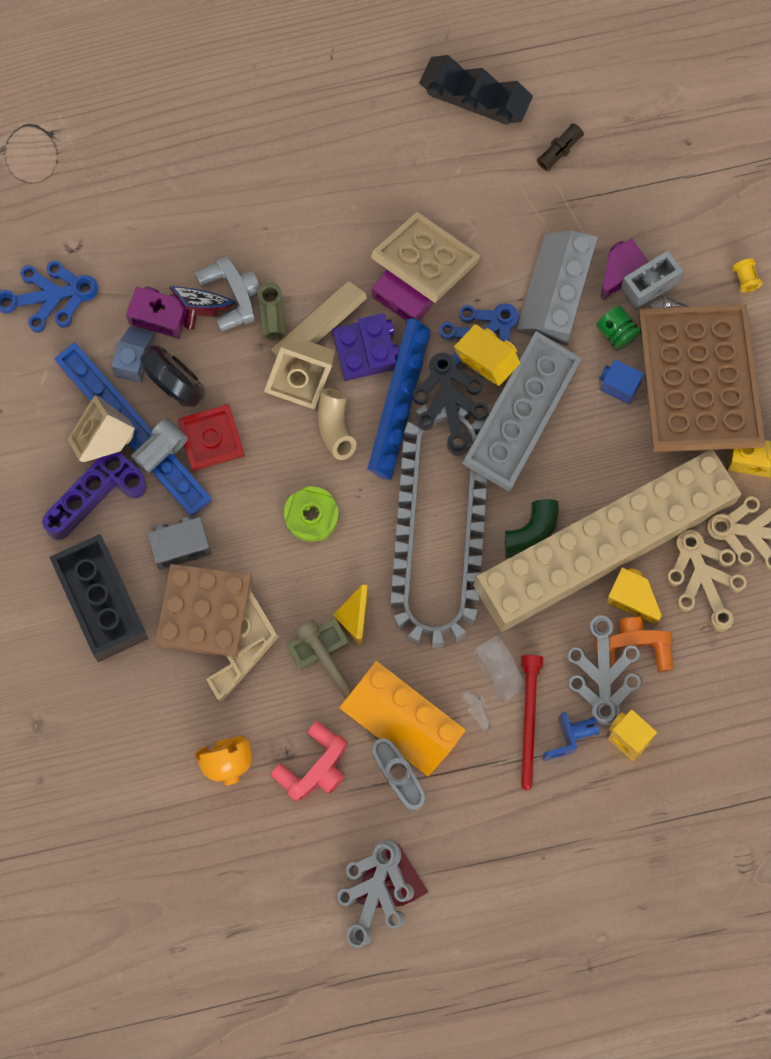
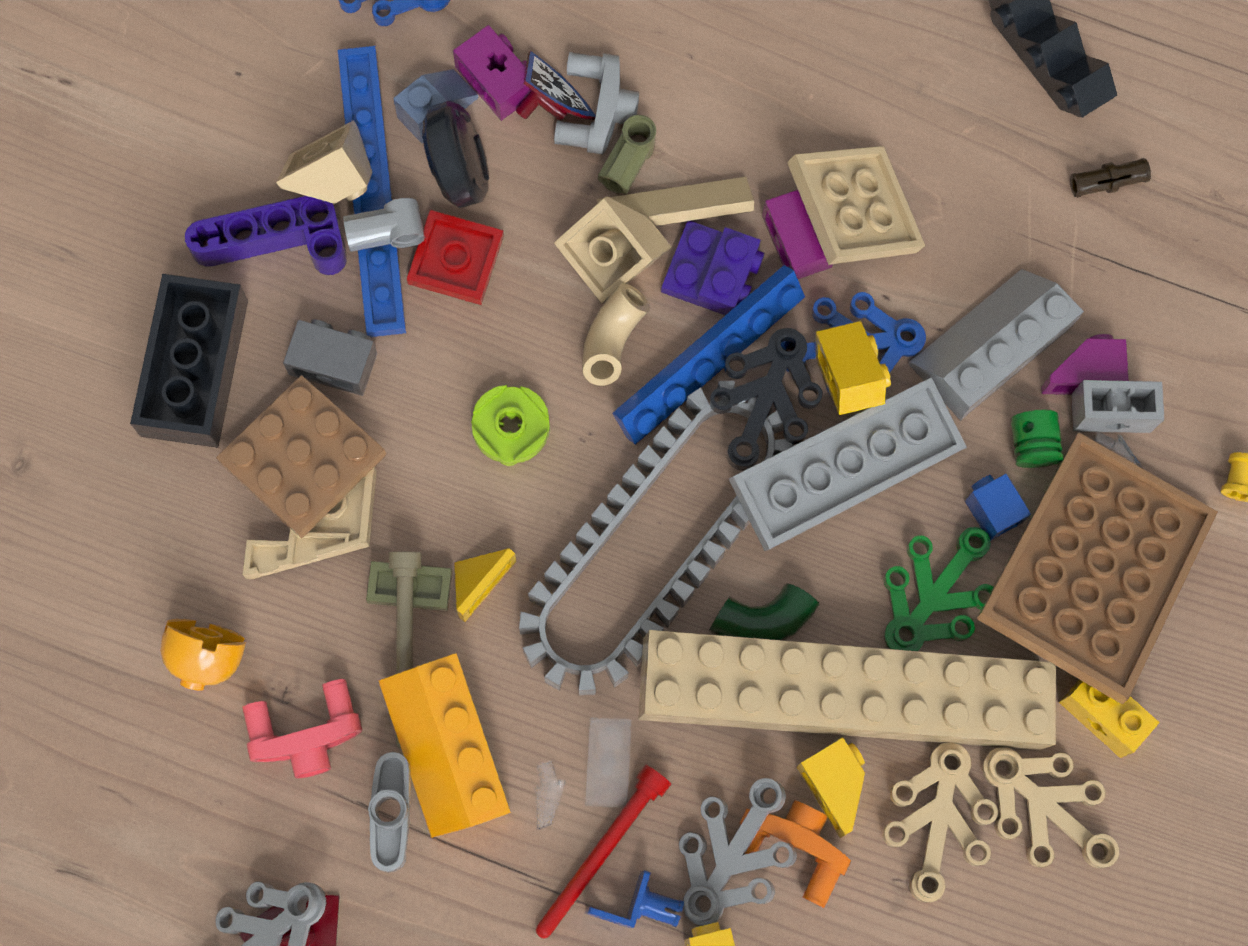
camera: 25 degrees right, 0 degrees up
none -> green plant [883,527,993,651]

